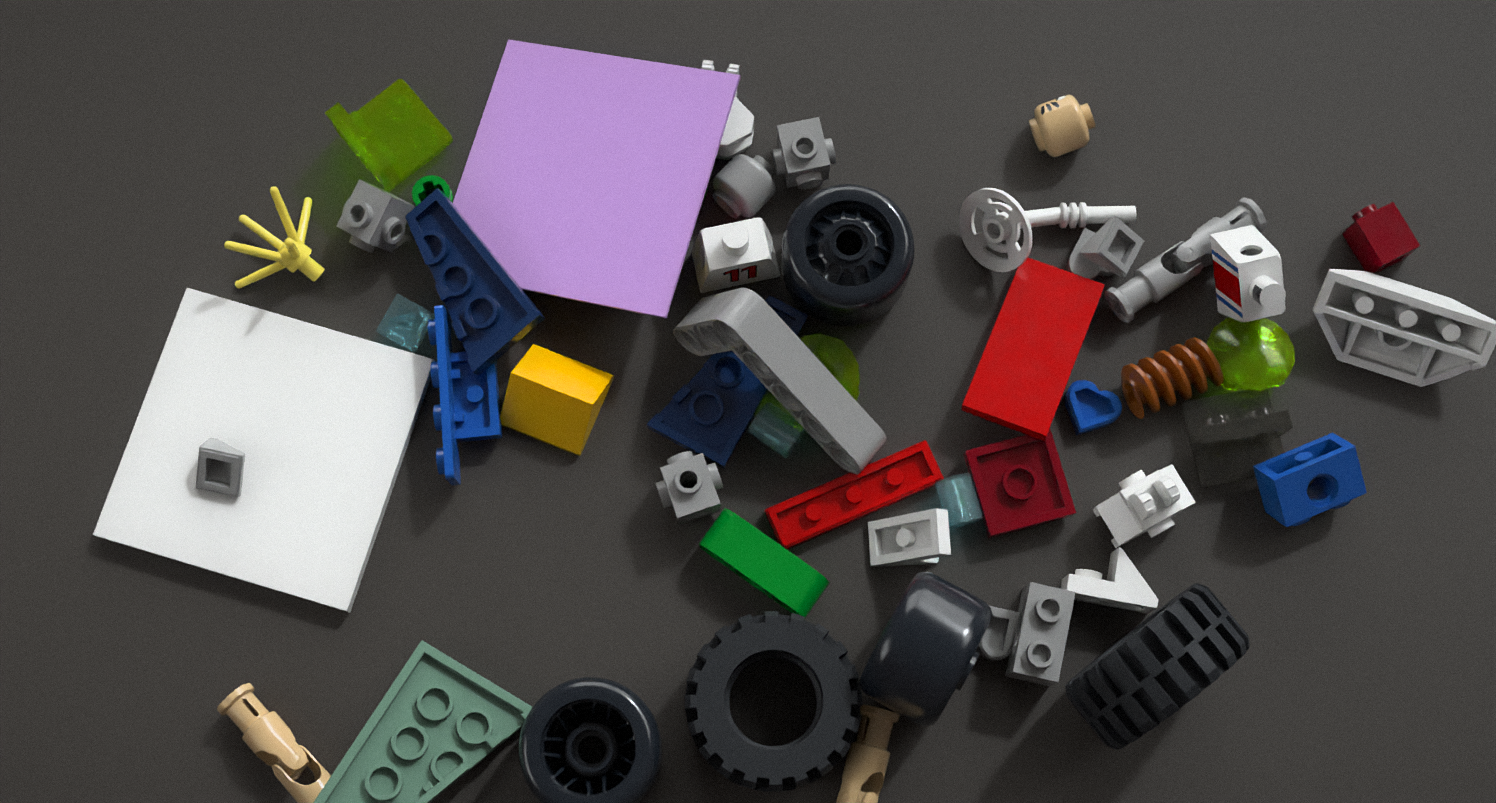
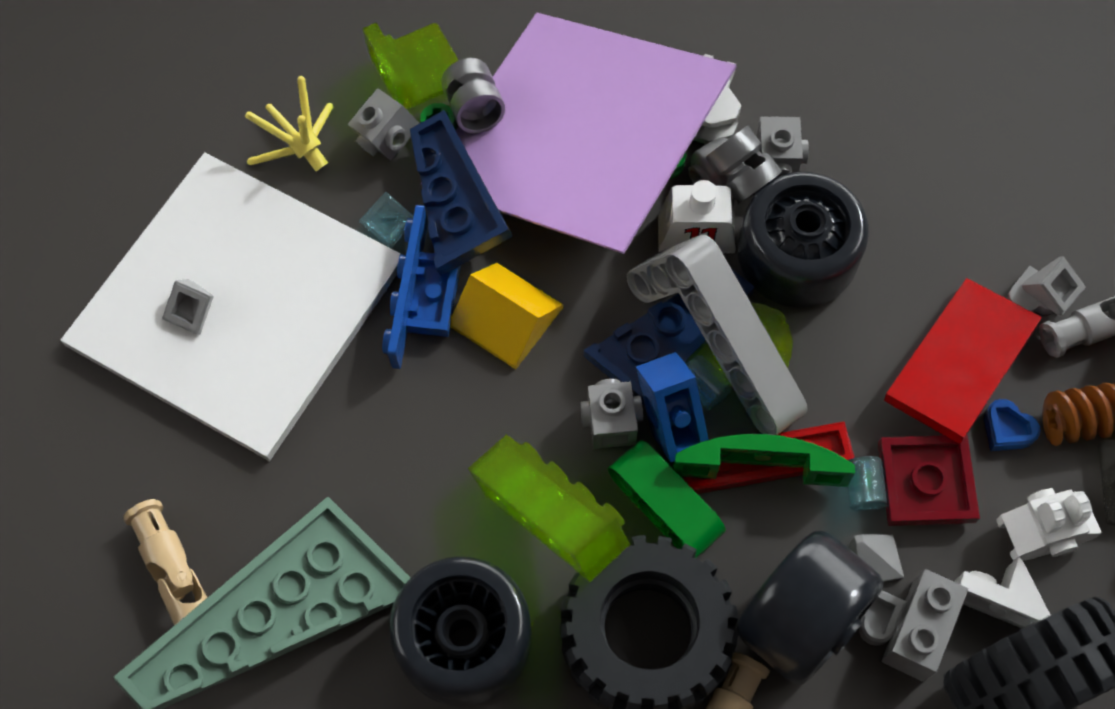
camera: 15 degrees right, 10 degrees down
white slope [868,508,951,567] -> none
white dish [959,188,1137,272] -> none
tan head [1029,95,1096,157] -> none
none -> flat silver wheel [441,58,505,133]
none -> clear neon green brick [468,434,630,582]
none -> blue brick [636,352,709,462]
none -> green slope [673,434,855,487]
none -> flat silver wheel [705,125,782,203]
none -> light grey slope [849,534,904,582]

